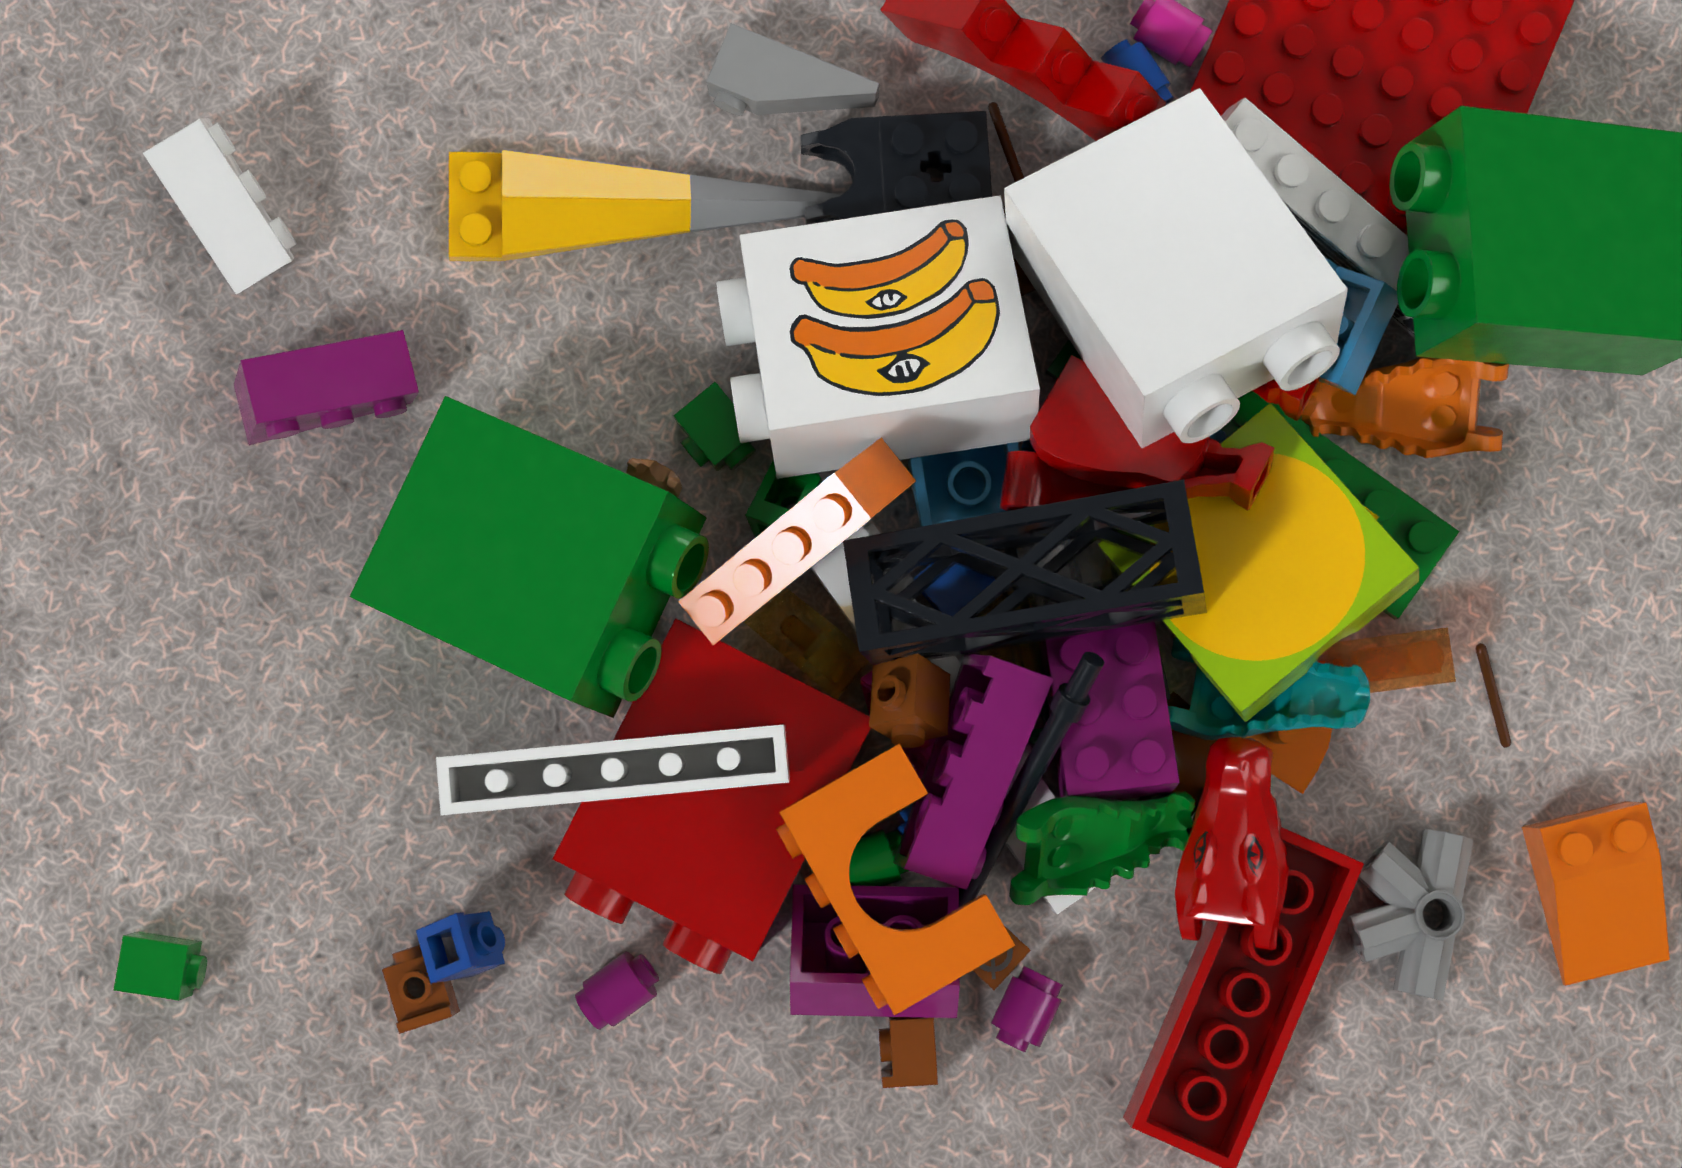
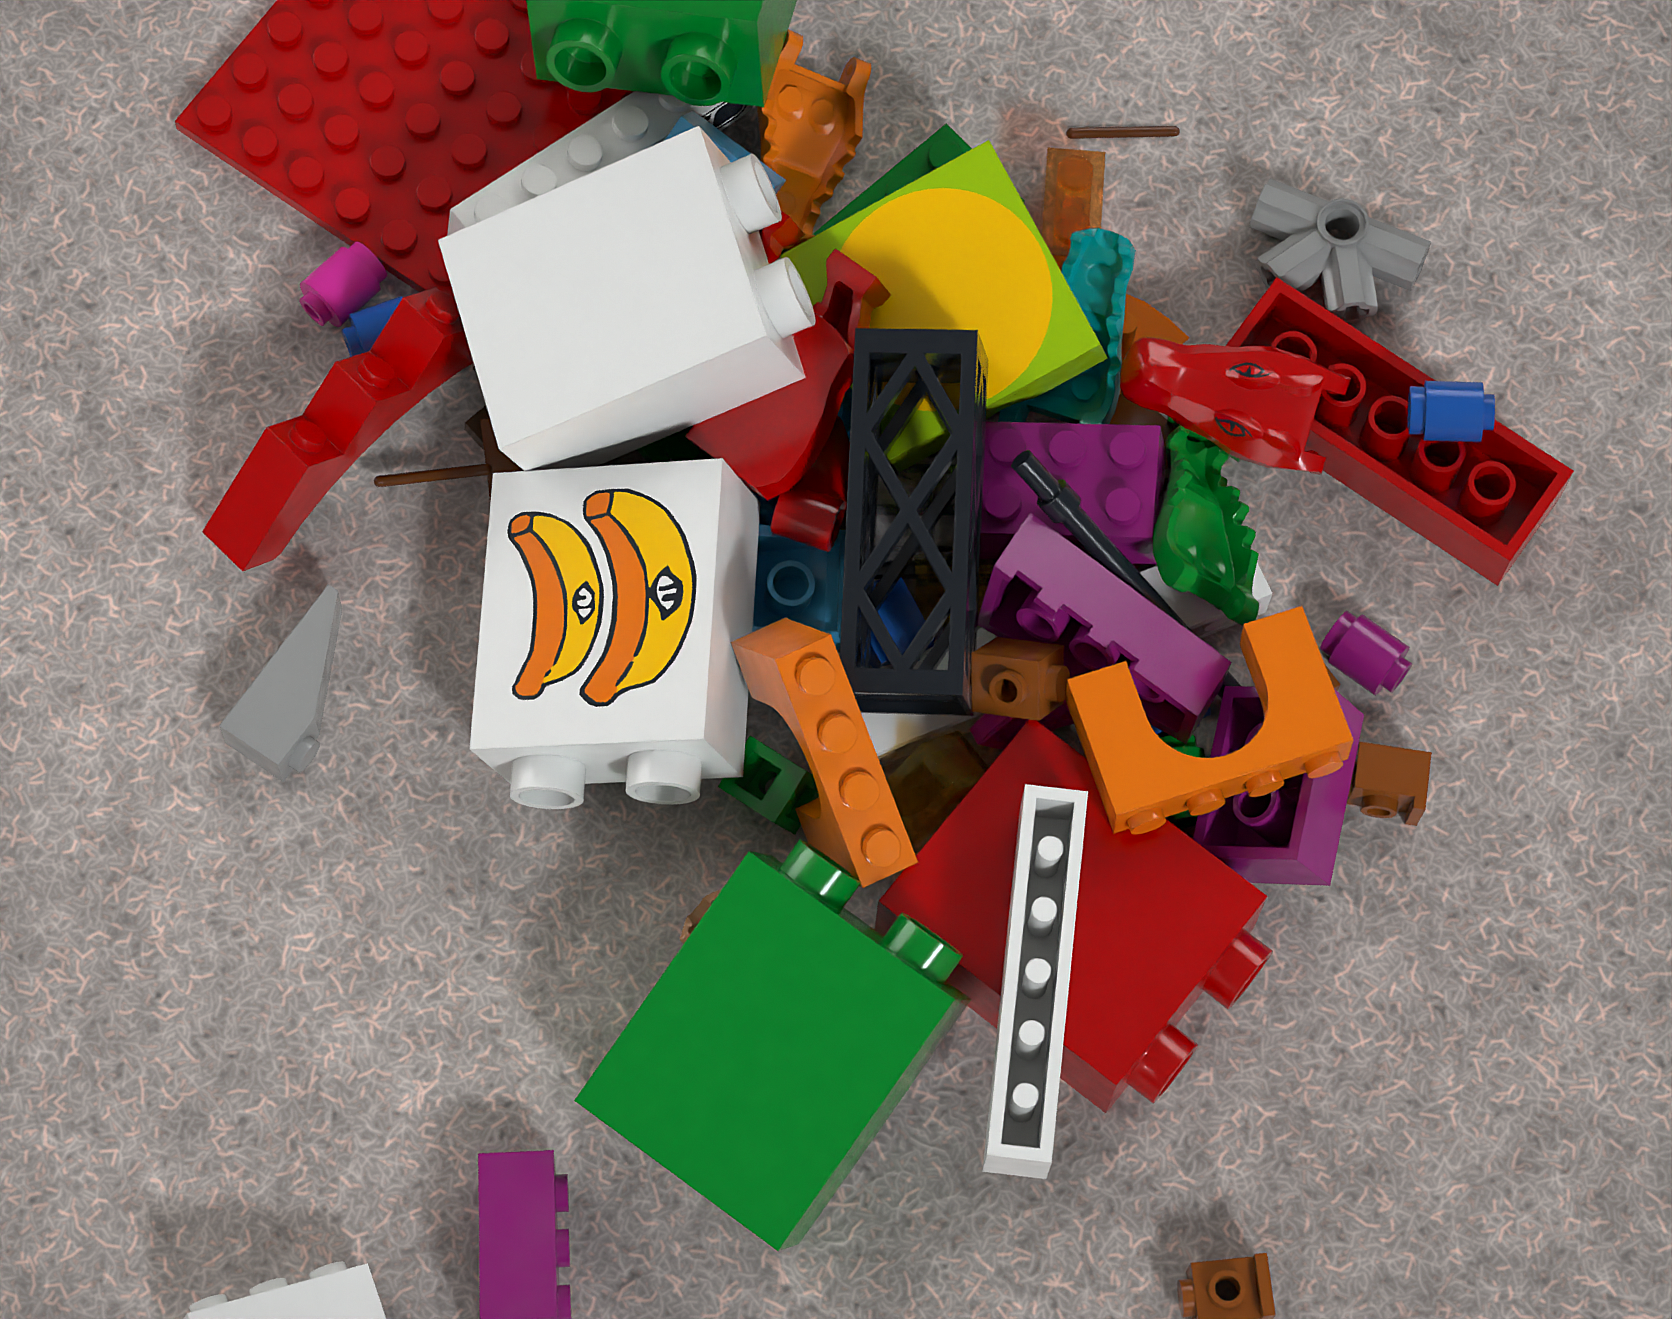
camera: 80 degrees left, 15 degrees down
blue brick [416,911,505,983] -> none
yellow plate [449,150,841,262] -> none
magenta brick [575,951,659,1030] -> none
green brick [673,382,756,471] -> none
black brick [800,111,992,225] -> none
orange slope [1522,801,1670,986] -> none
none -> blue brick [1407,381,1495,442]

